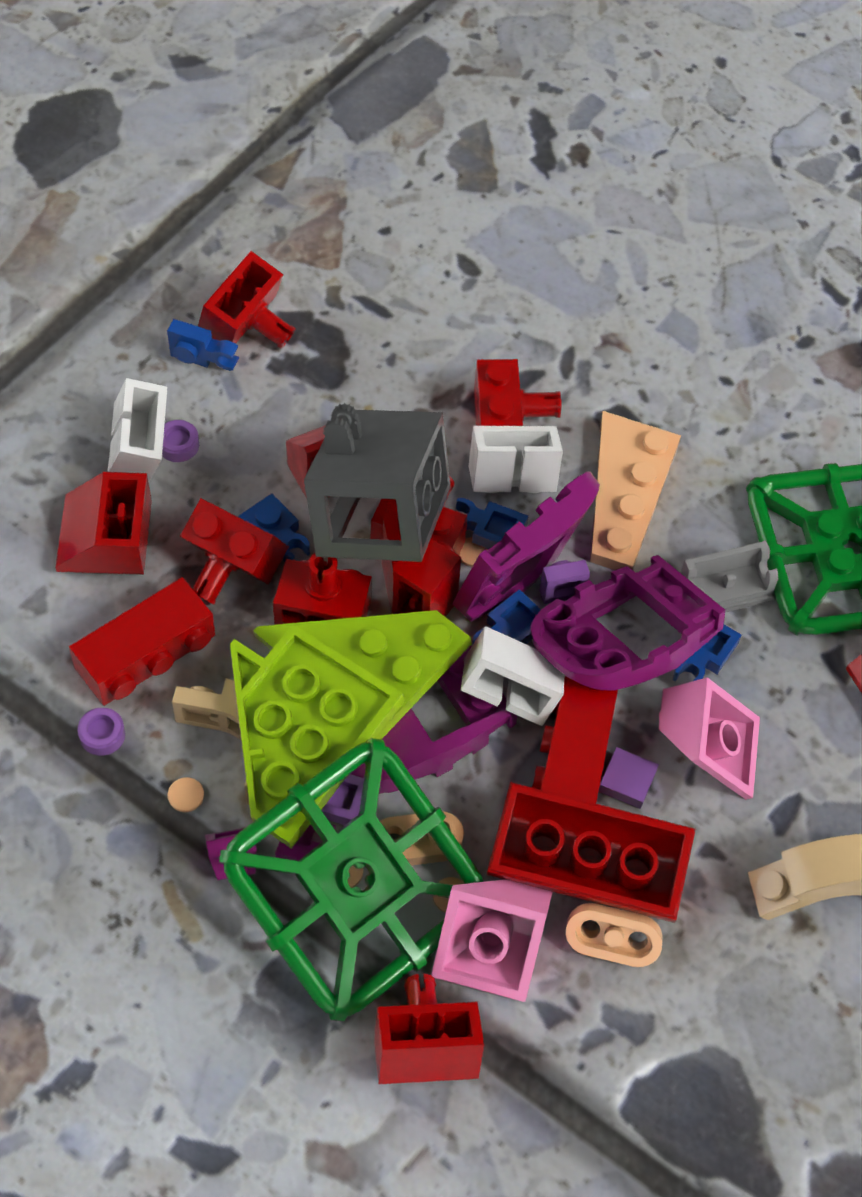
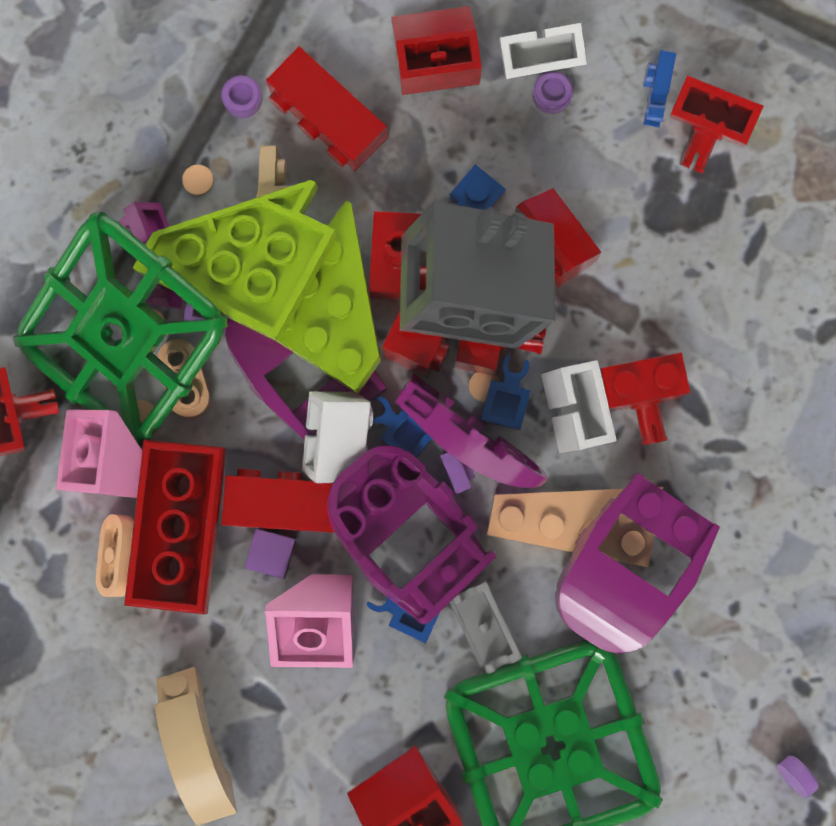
camera: 90 degrees right, 25 degrees up
red brick [180,498,289,605] -> none
none -> magenta slope [555,473,720,653]

